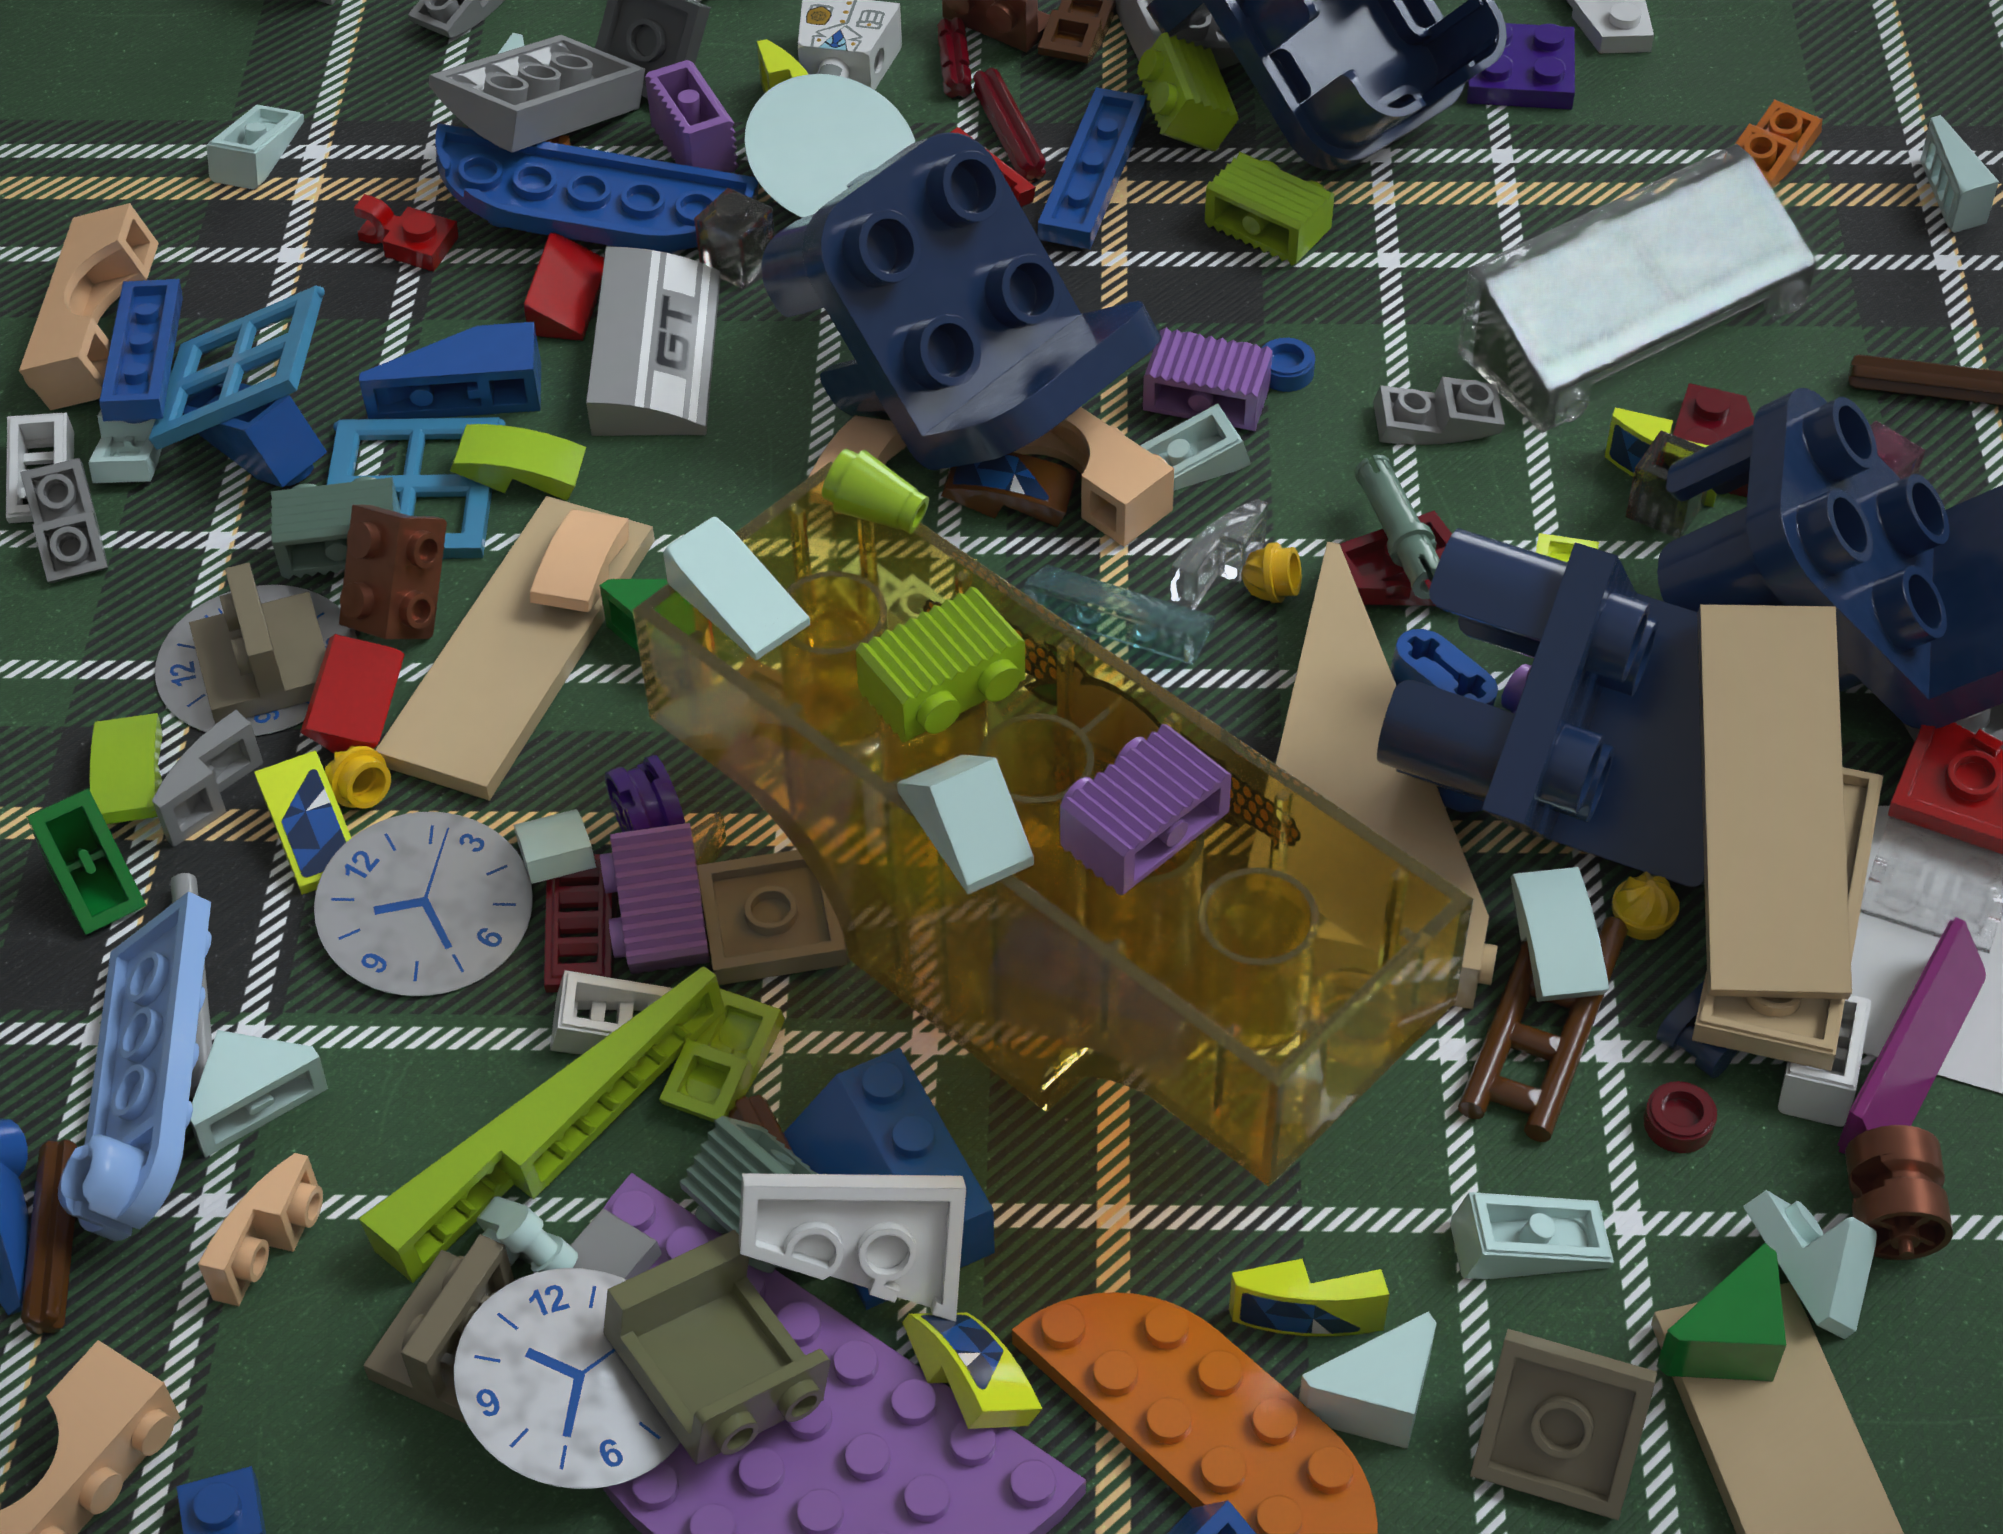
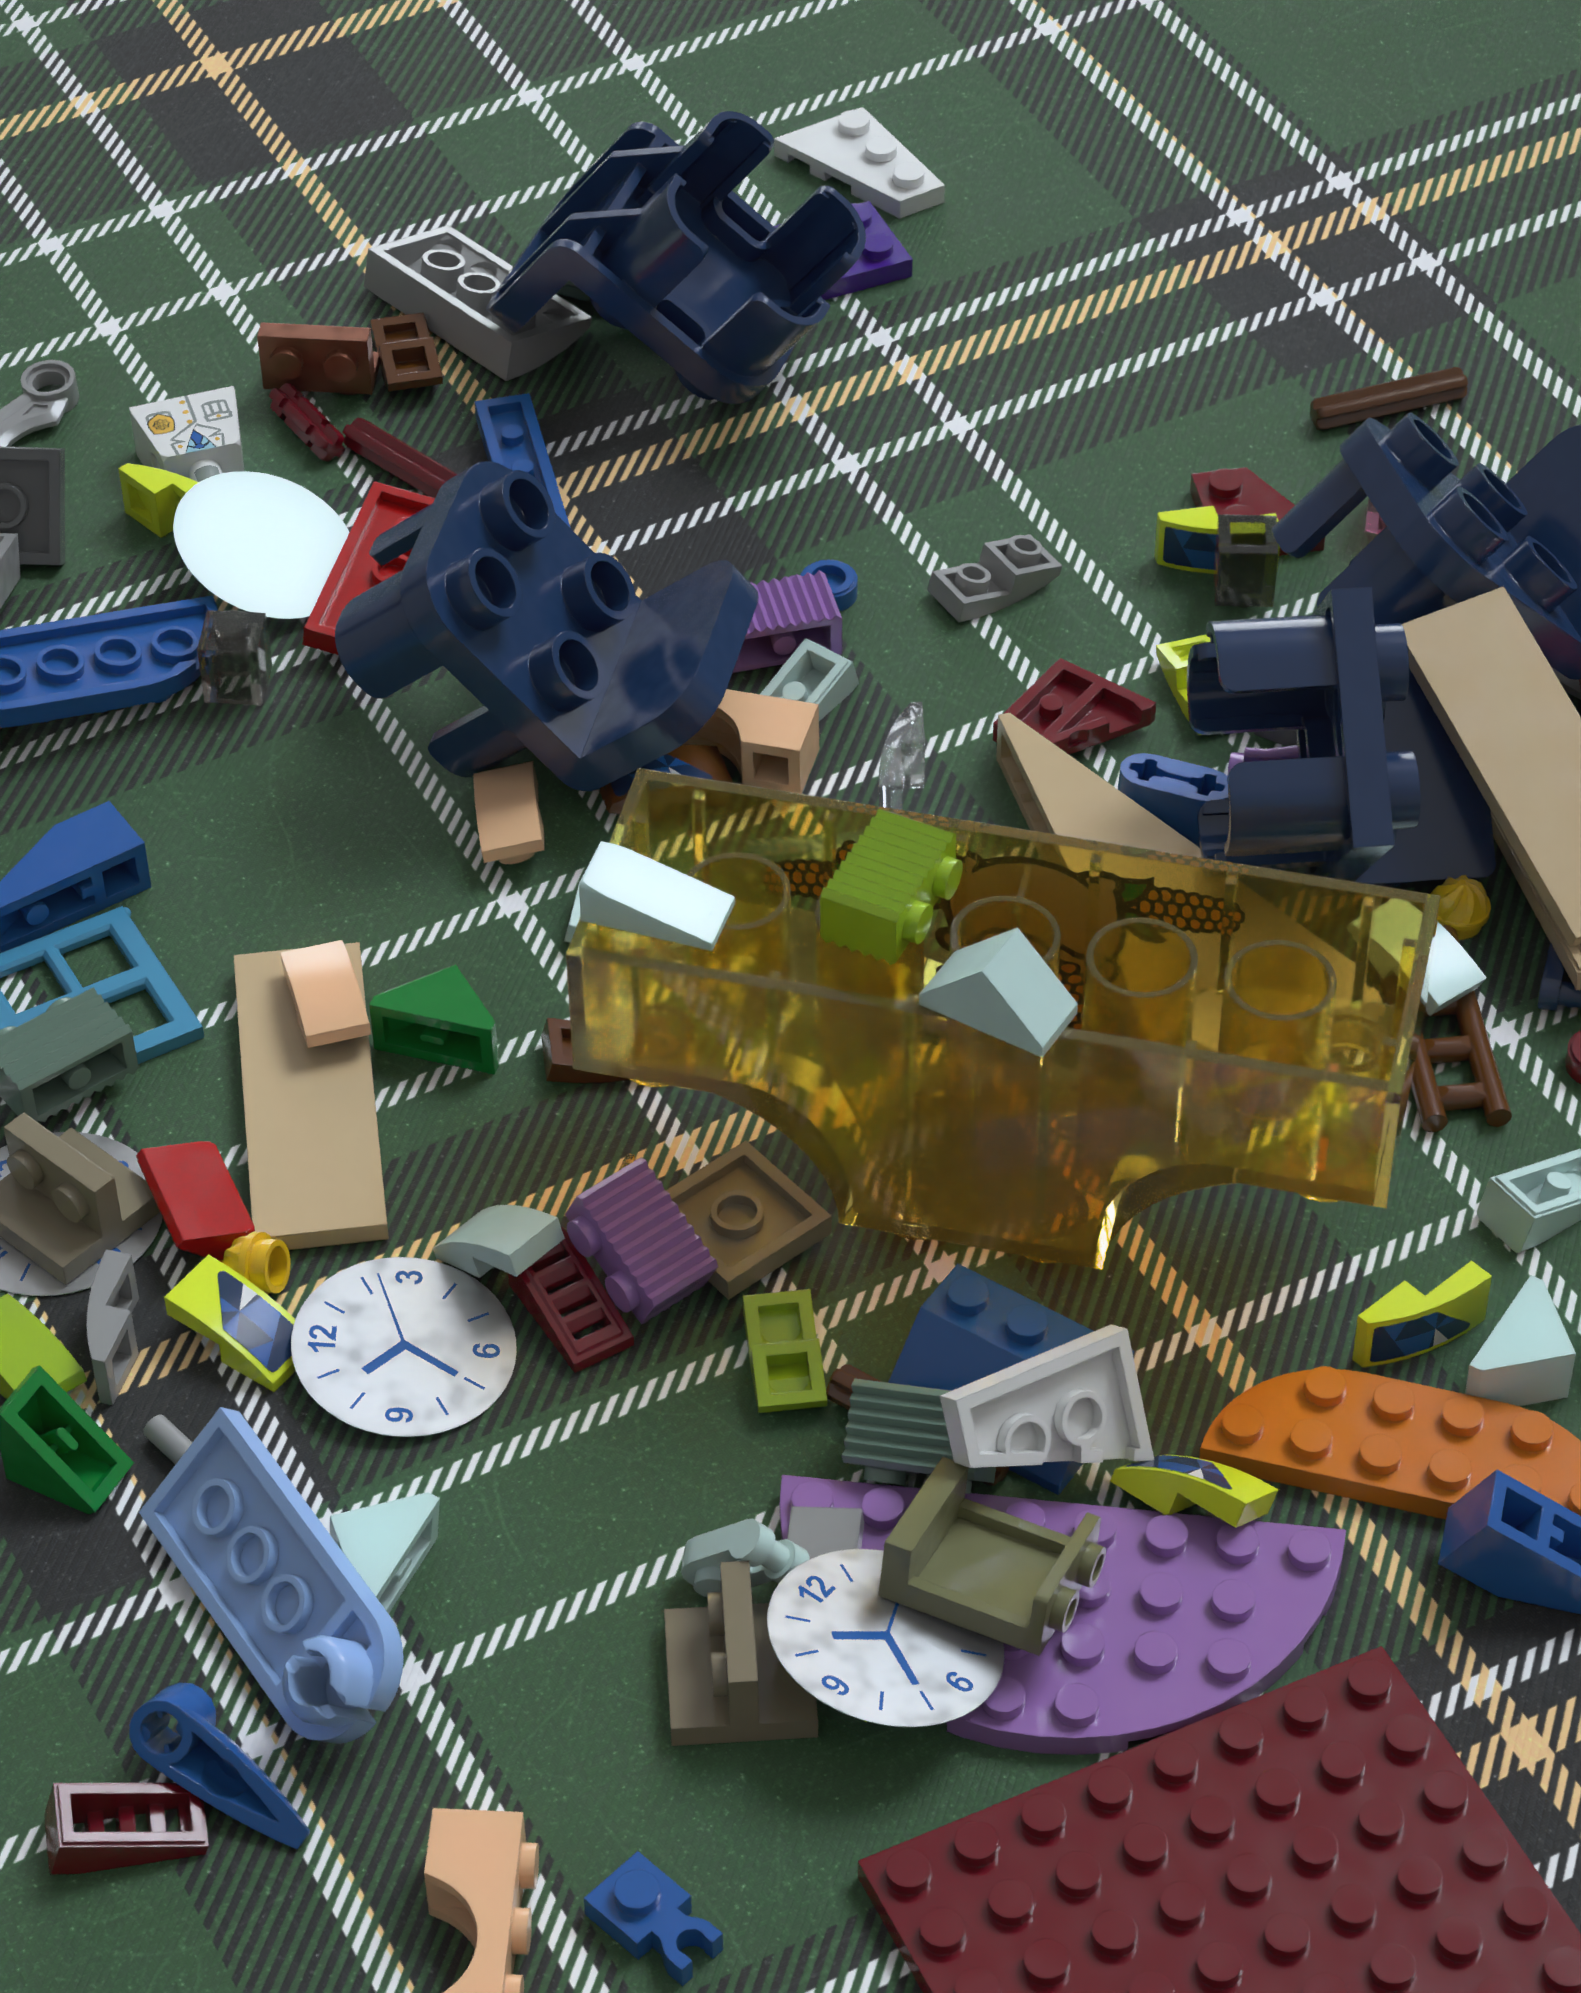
camera: 30 degrees left, 5 degrees down
reddish brown axle [21,1139,77,1335] -> none
light nougat slope [198,1153,323,1306] -> none
copper bracket [339,505,447,639] -> none
lime slope [358,966,725,1283] -> none
lime slope [450,424,586,501] -> none
red slope [524,233,605,341] -> none
white slope [550,970,673,1054] -> none
light grey slope [586,247,721,436] -> none
dark purple wheel [604,754,685,832] -> none
medium lavender brick [645,60,739,173] -> none
lime cone [822,449,929,534] -> none
medium lavender brick [1060,724,1231,895] -> none
lime brick [1137,32,1239,152] -> none
lime brick [1205,152,1334,266] -> none
yellow plate [1241,542,1302,603] -> none
sand green pin [1355,455,1440,599] -> none
windscreen [1457,144,1816,433] -> none
orange slope [1722,99,1823,188] -> none
light aqua slope [1920,115,1999,233] -> none

